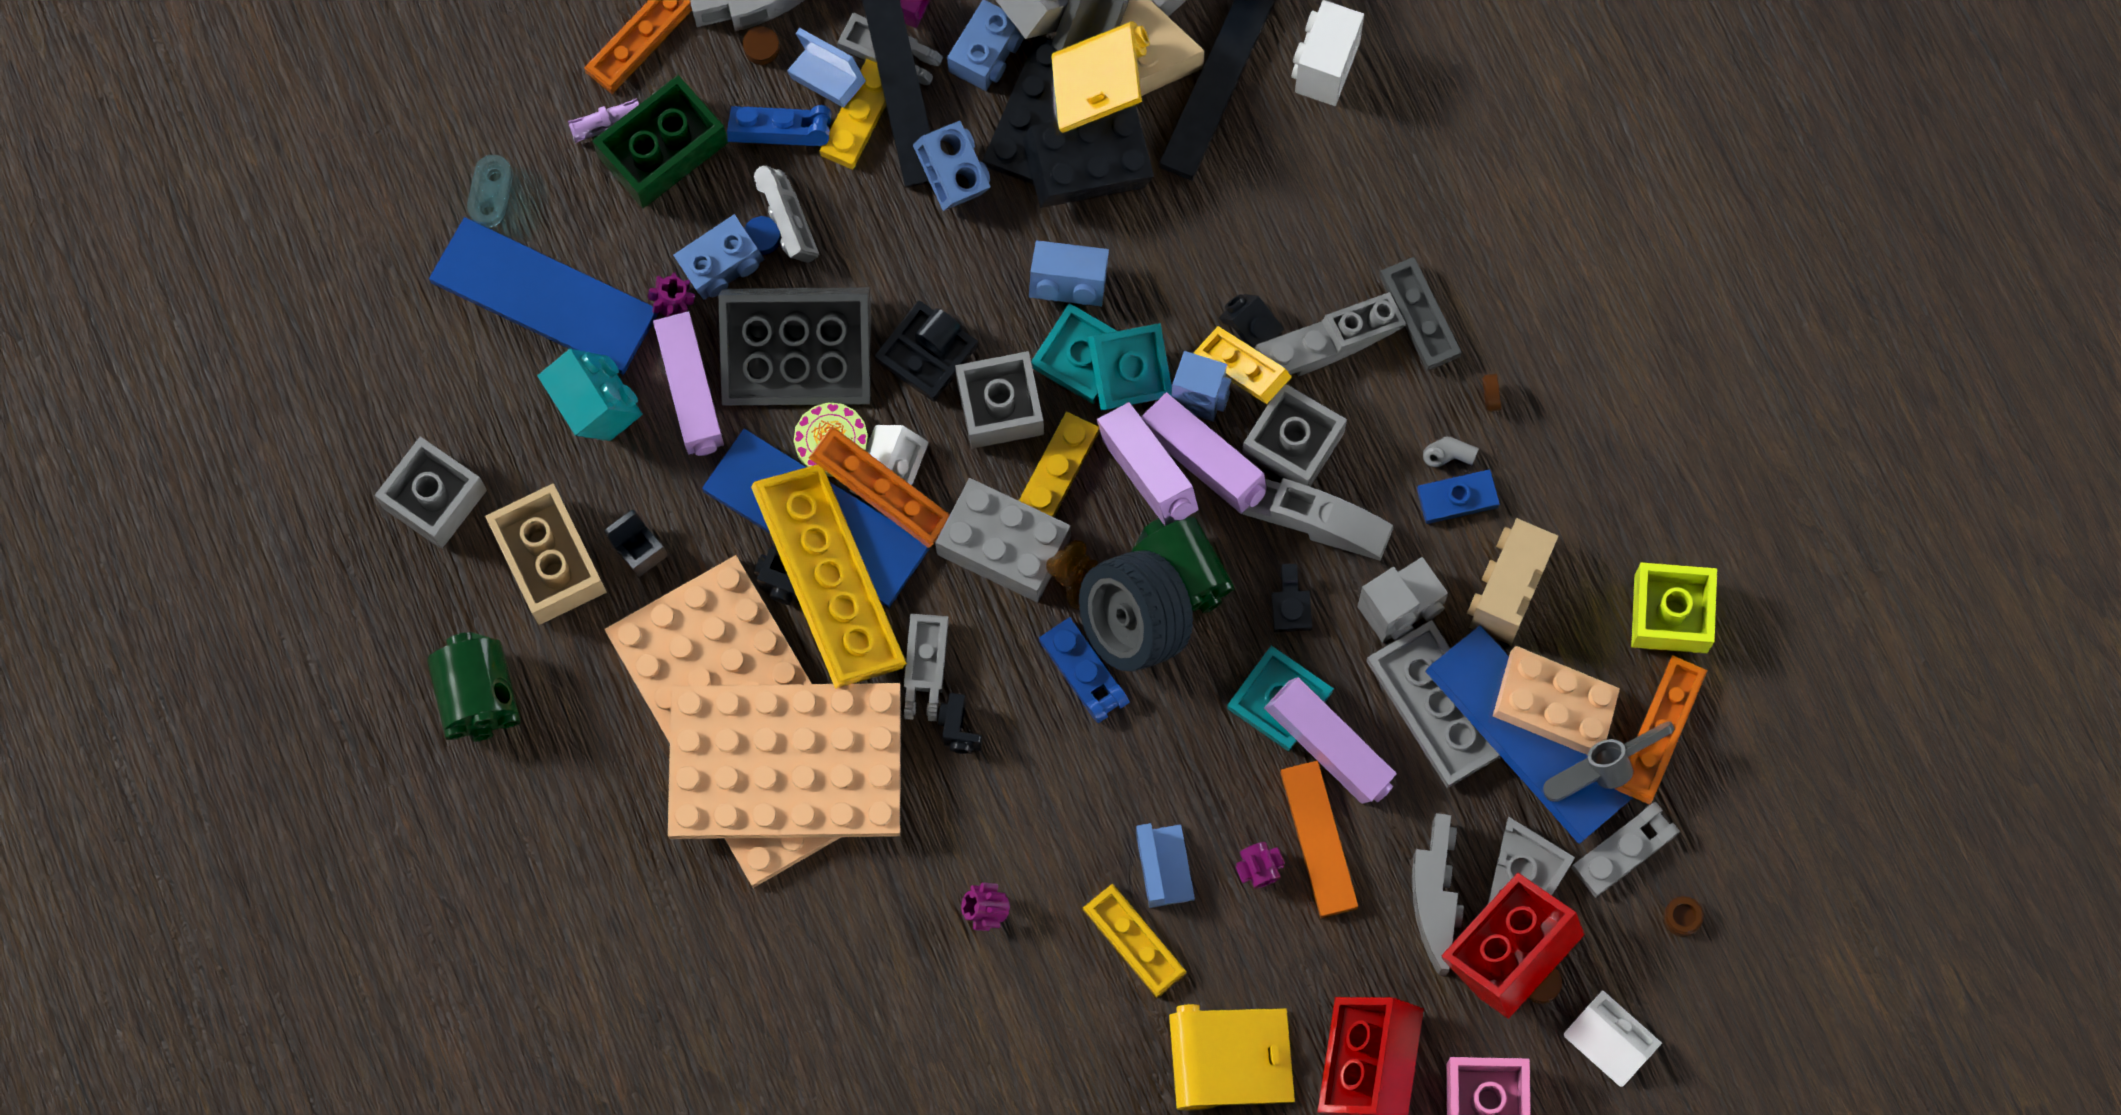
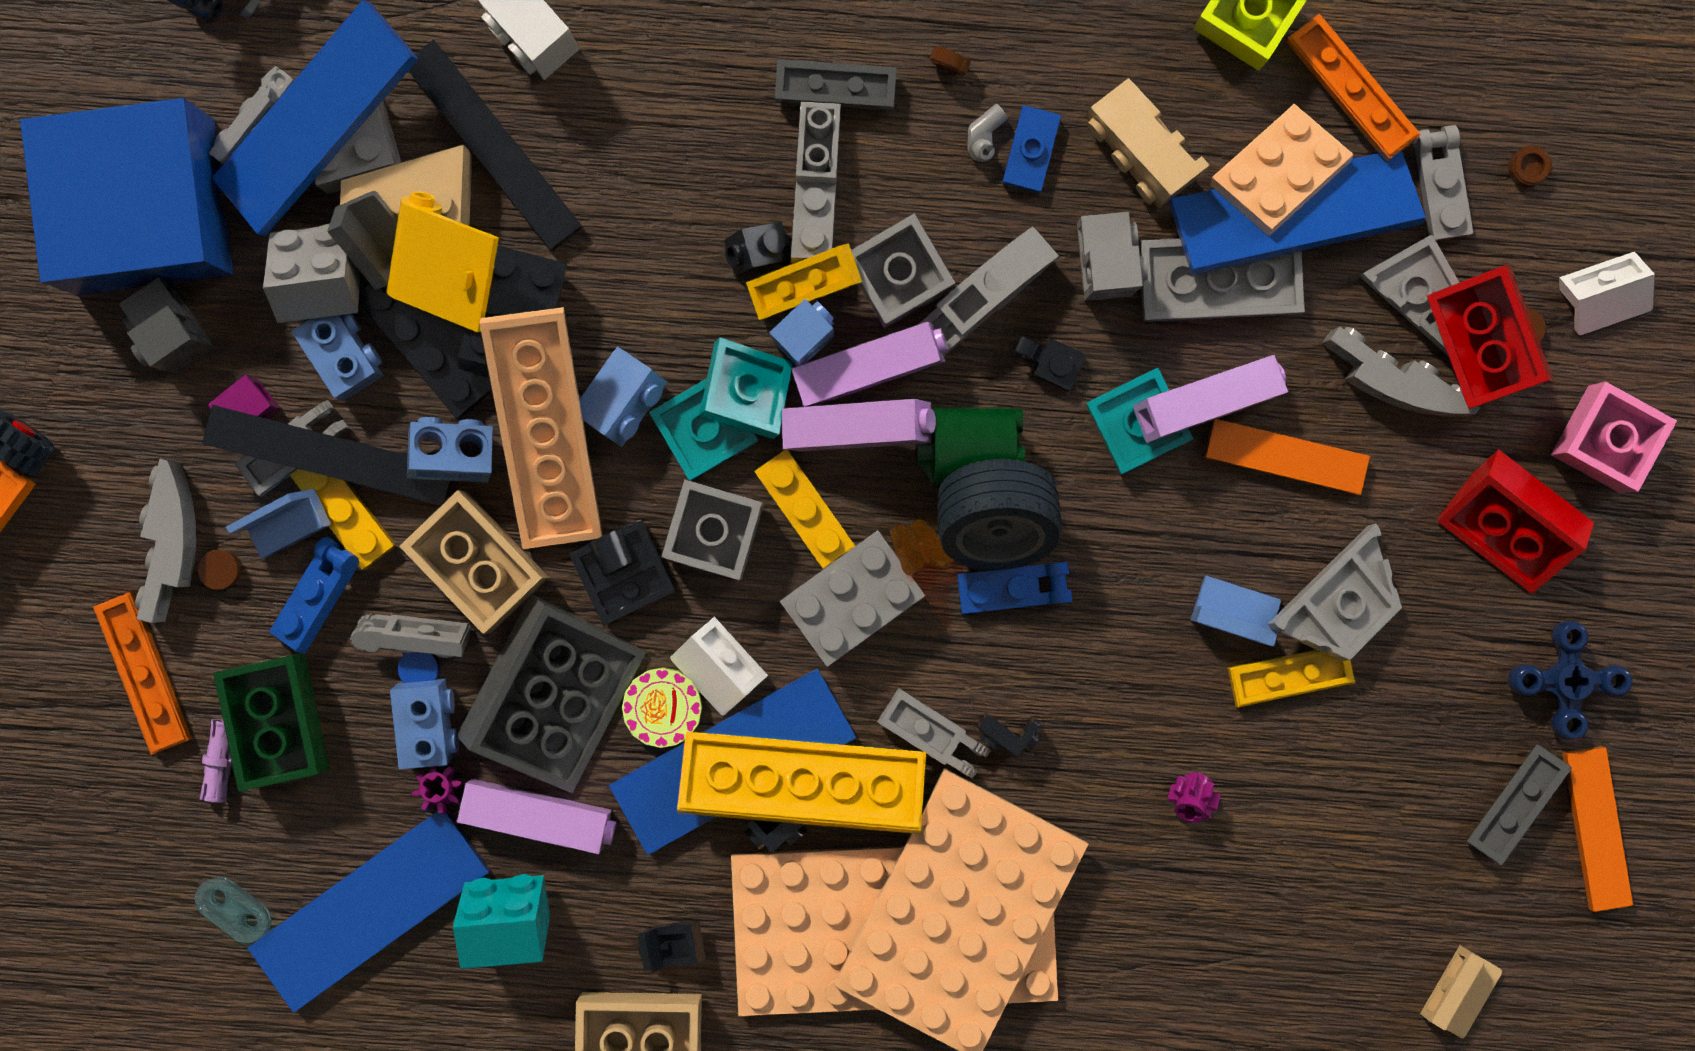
camera: 60 degrees left, 15 degrees up
orange tile [808,426,950,548] -> none
yellow door [1169,1004,1295,1111] -> none
magenta gear [1236,842,1285,889] -> none
dark grey piece [1543,722,1675,802] -> none
none -> tan brick [399,490,549,634]
none -> light nougat plate [480,307,602,549]
none -> light grey wing [1267,524,1402,661]

